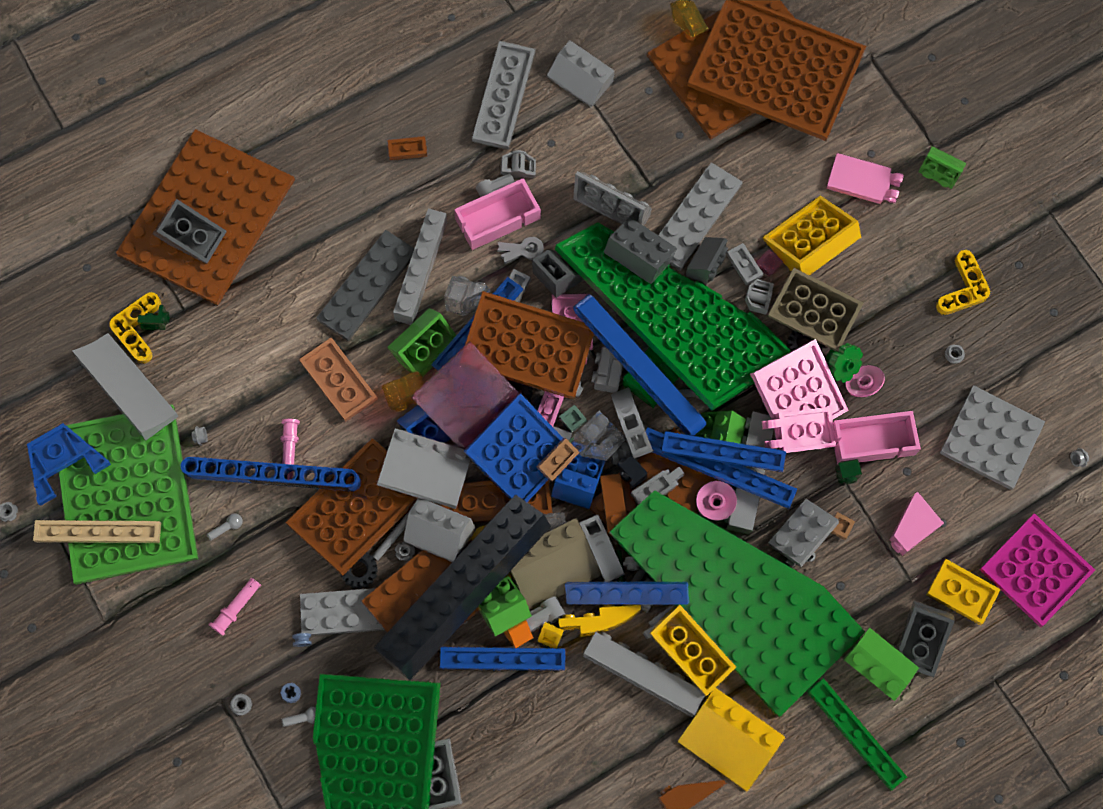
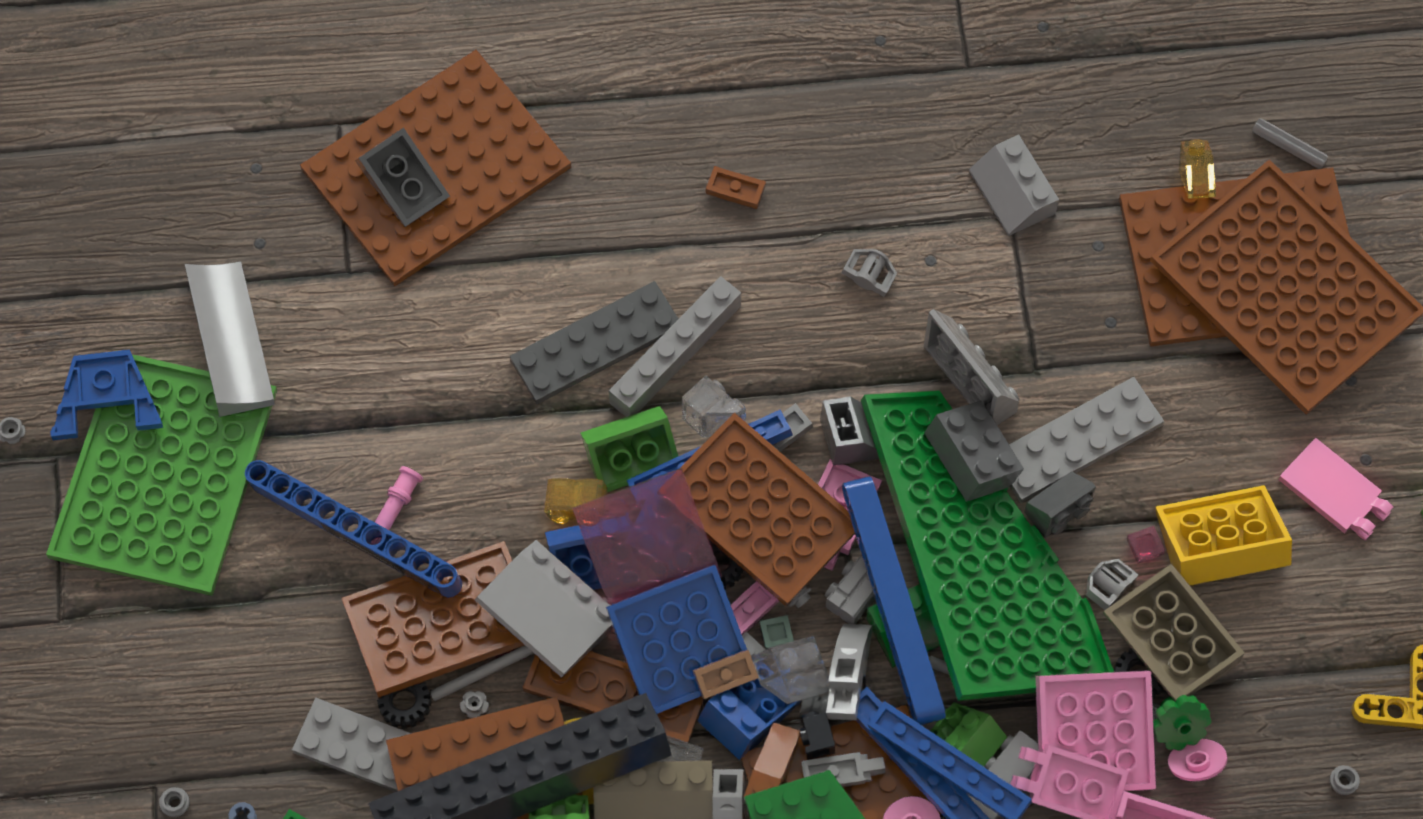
camera: 30 degrees right, 5 degrees down
tan plate [33,520,161,543] -> none
yellow beam [110,292,161,364] -> none
dark green bracket [138,305,169,330] -> none
light grey plate [192,426,208,446] -> none
light grey bar [206,513,243,541] -> none
bright pink pin [209,578,261,636] -> none
sand blue bush [292,633,312,647] -> none
nougat plate [299,337,378,422] -> none
light grey slope [403,498,476,562] -> none
bright pink piece [454,178,541,250] -> none
light grey plate [472,41,535,150] -> none
light grey piece [475,173,515,197] -> none
light grey piece [497,237,544,264] -> none
light grey plate [726,243,763,285] -> none

